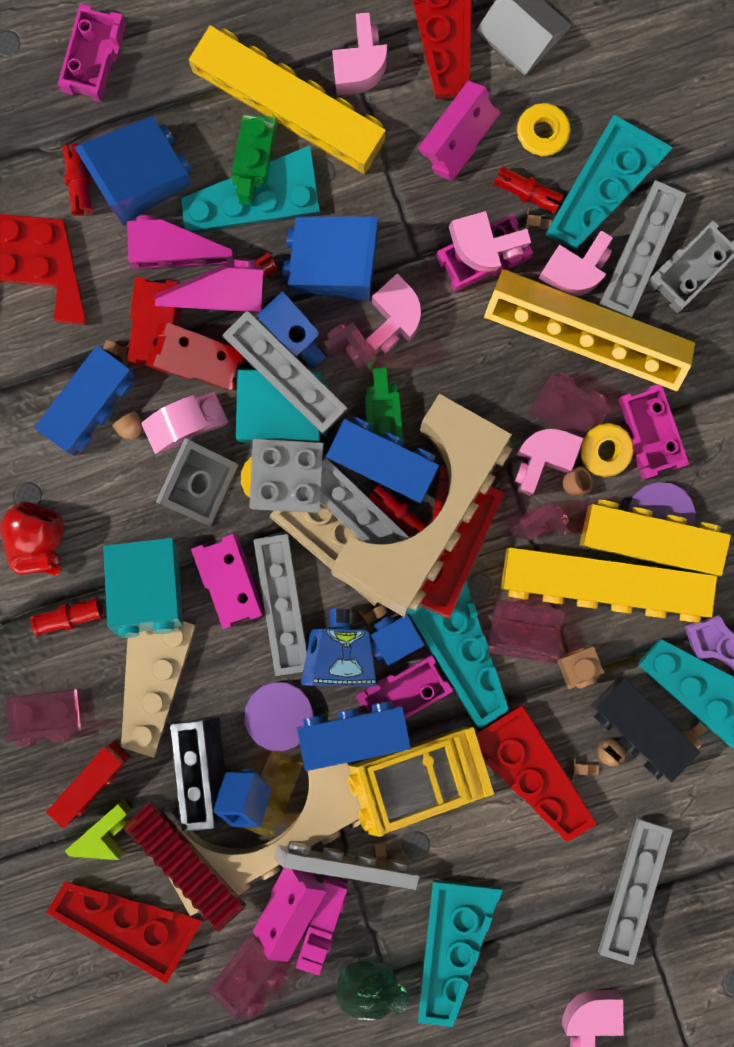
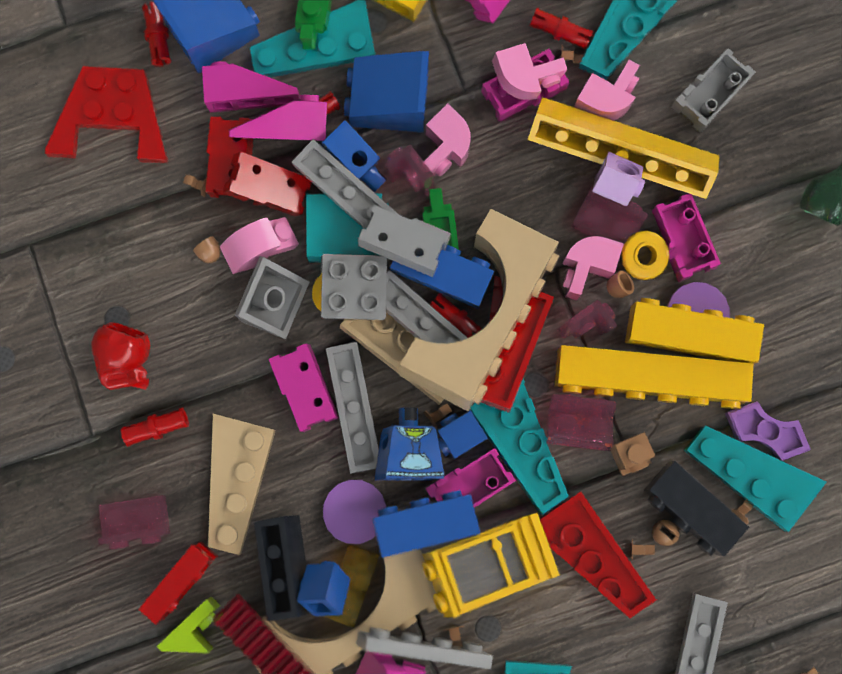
camera: 10 degrees left, 5 degrees down
blue brick [34,345,135,456] -> none
teal brick [103,538,183,638] -> none
light grey plate [599,180,686,318] -> none
none -> light grey piece [358,205,451,277]
none -> lavender brick [592,152,645,206]

